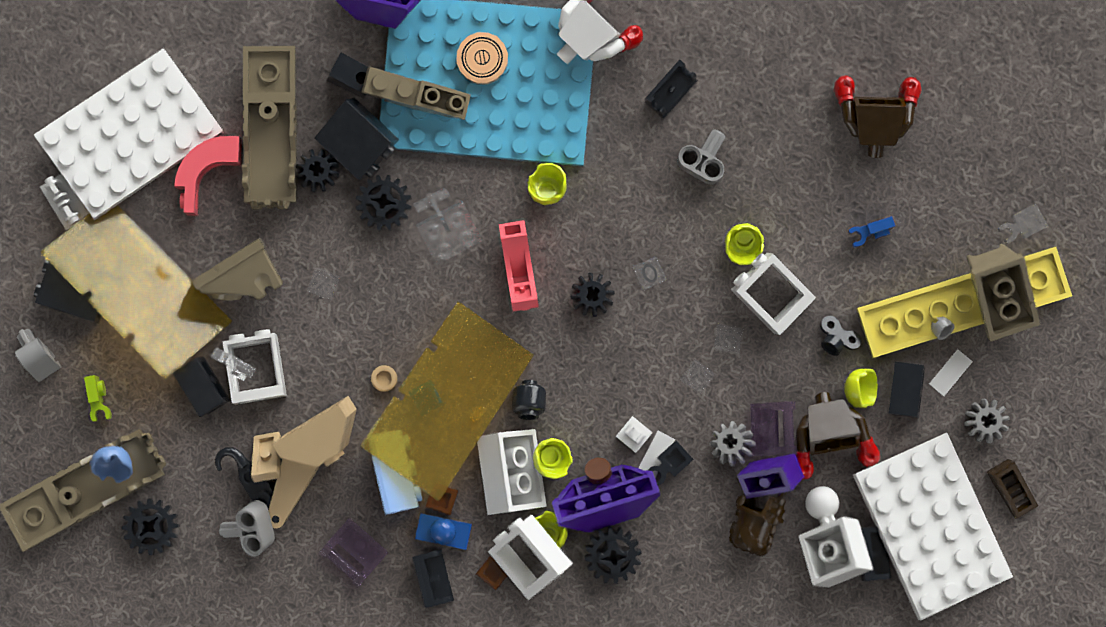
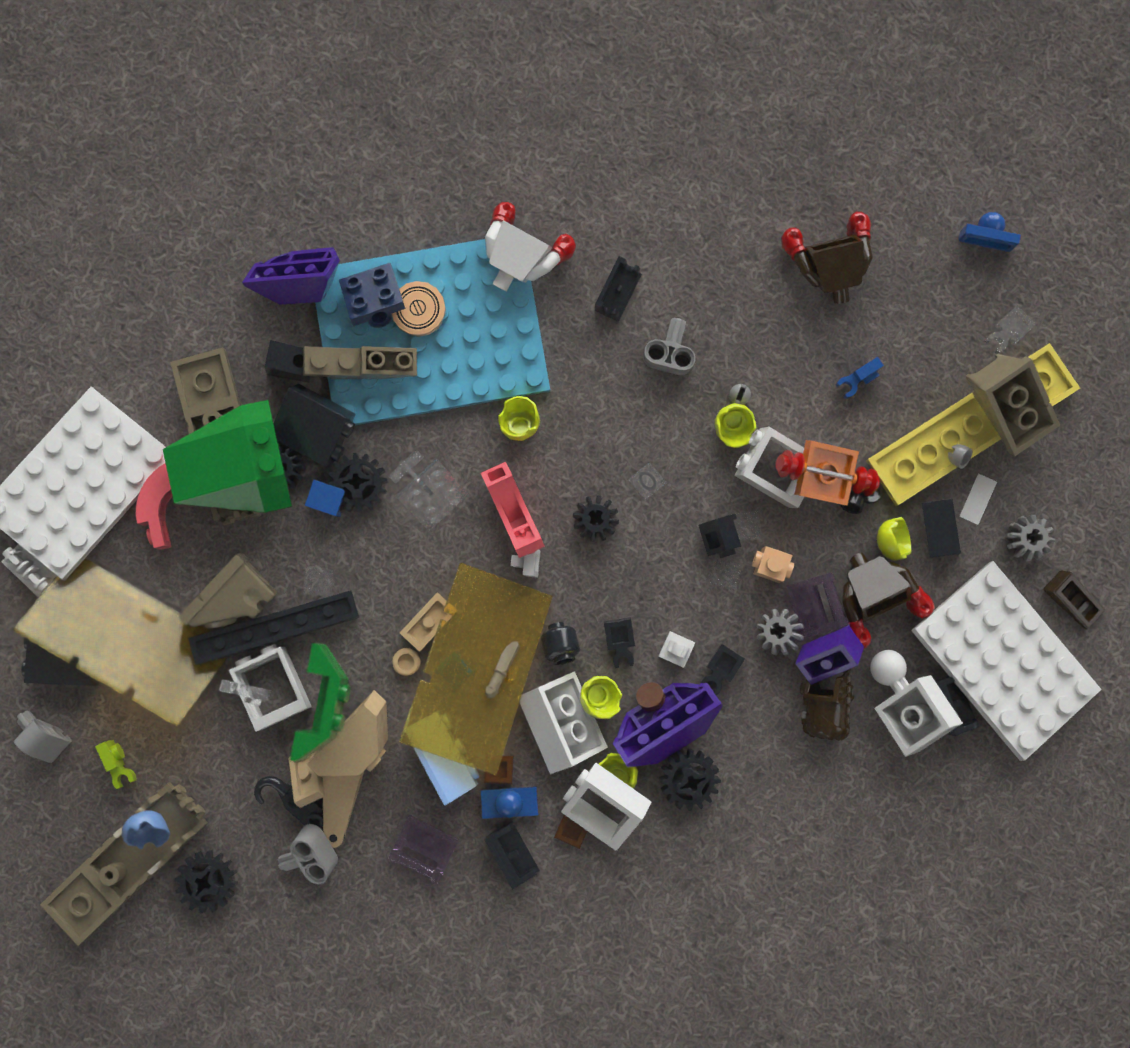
camera: 15 degrees left, 0 degrees up
black hinge [173,357,231,417] -> none
white sticker [639,431,675,478] -> none
none -> green wedge [163,400,292,513]
none -> black plate [188,590,360,666]
none -> green wedge [290,643,350,762]
none -> blue panel [305,480,345,517]
none -> dark blue plate [339,263,406,328]
none -> tan plate [400,592,458,652]
none -> dark tan piece [485,641,520,699]
none -> white tile [511,550,540,578]
none -> black plate [604,617,635,668]
none -> black brick [698,514,741,559]
none -> light grey hinge [729,384,751,405]
none -> light nougat brick [752,546,794,583]
none -> orange plate [776,440,880,506]
none -> blue tile [959,212,1021,252]

